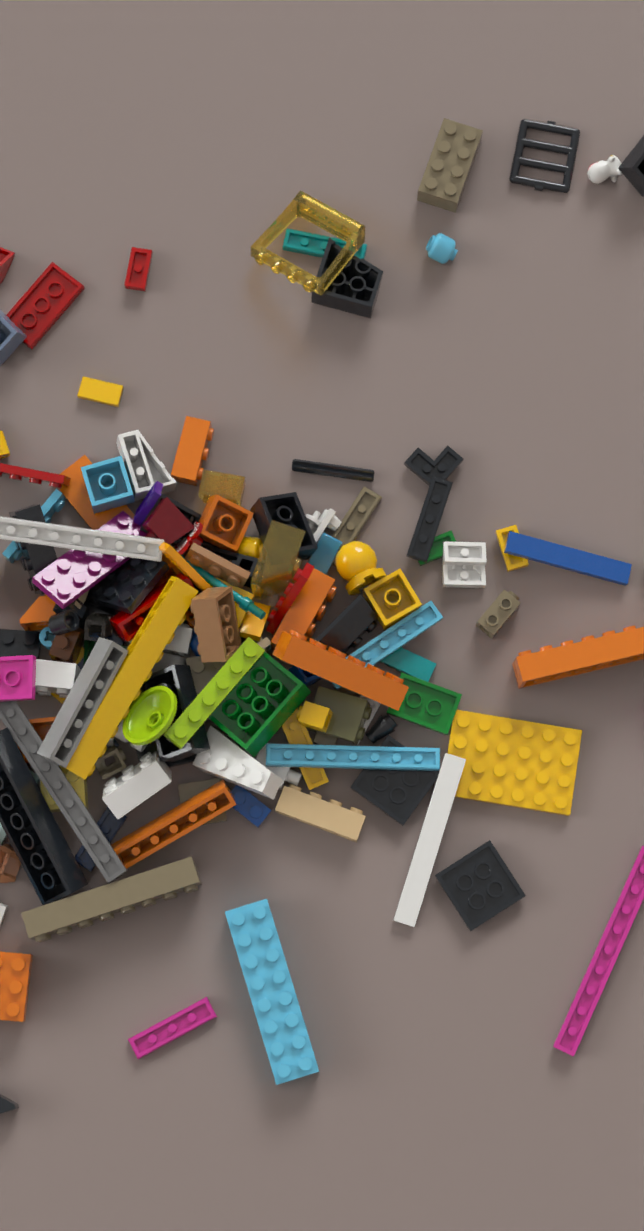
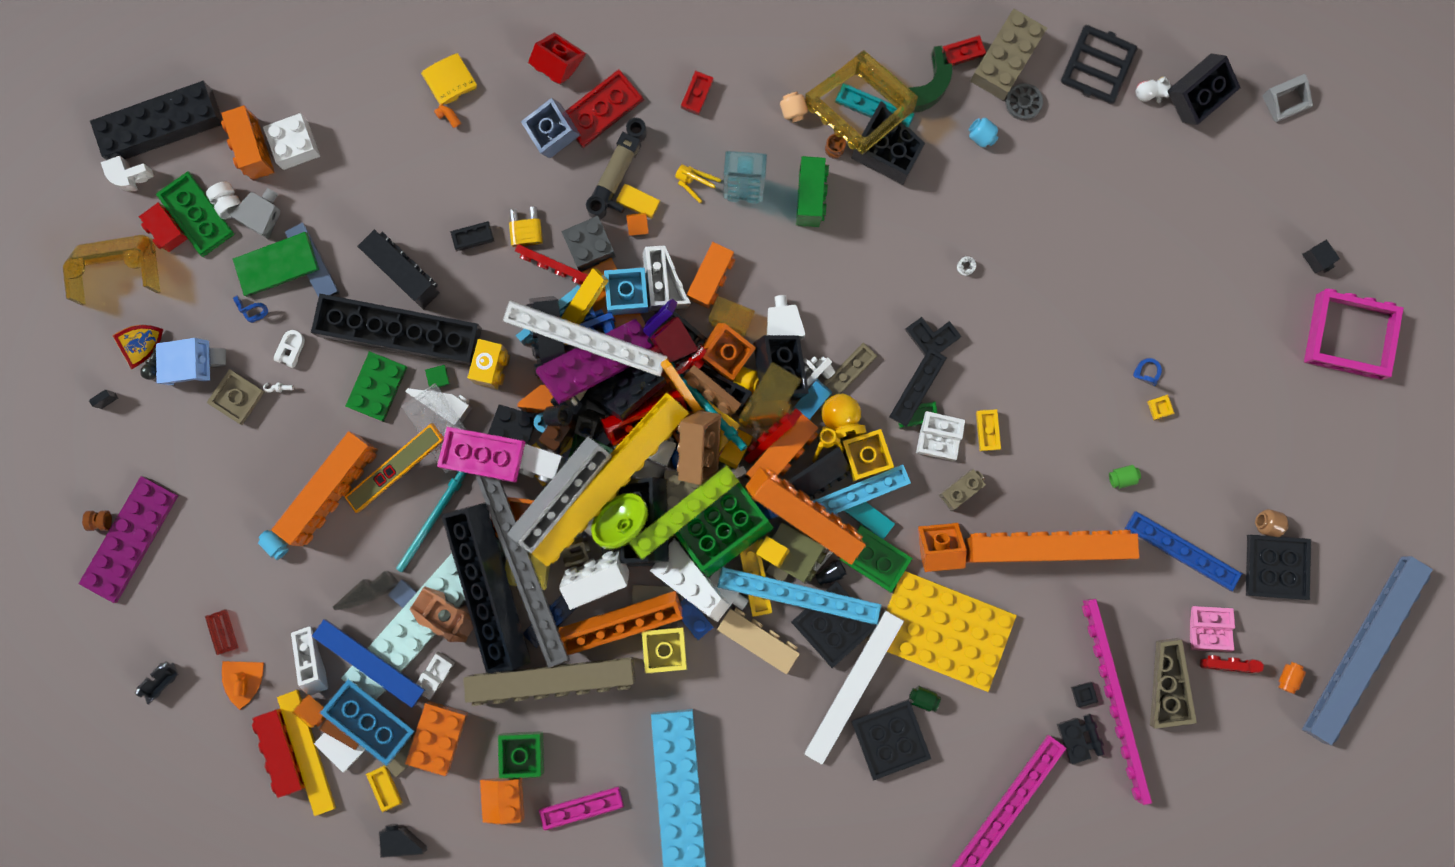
camera: 10 degrees right, 5 degrees up
black axle [292,459,375,482] -> none
blue tile [504,531,632,586] -> none
none -> orange slope [480,778,525,824]
none -> green brick [498,731,544,779]
none -> dark grey brick [561,216,616,272]
none -> yellow tile [561,268,609,345]
none -> blue hips [579,307,616,333]
none -> piece [586,117,647,219]
none -> orange tile [626,213,649,236]
none -> light yellow brick [642,627,687,673]
none -> yellow plant [675,164,721,203]
none -> clear light blue brick [724,151,767,204]
none -> white torso [767,295,805,339]
none -> light nougat head [780,92,808,122]
none -> green brick [796,156,829,227]
none -> yellow plant [812,426,844,463]
none -> dark orange wheel [825,134,846,159]
none -> dark green arch [905,46,952,113]
none -> dark green brick [909,685,941,712]
none -> orange slope [918,523,967,572]
none -> red plate [942,35,986,66]
none -> white bush [957,256,976,276]
none -> dark grey wheel [1005,83,1043,121]

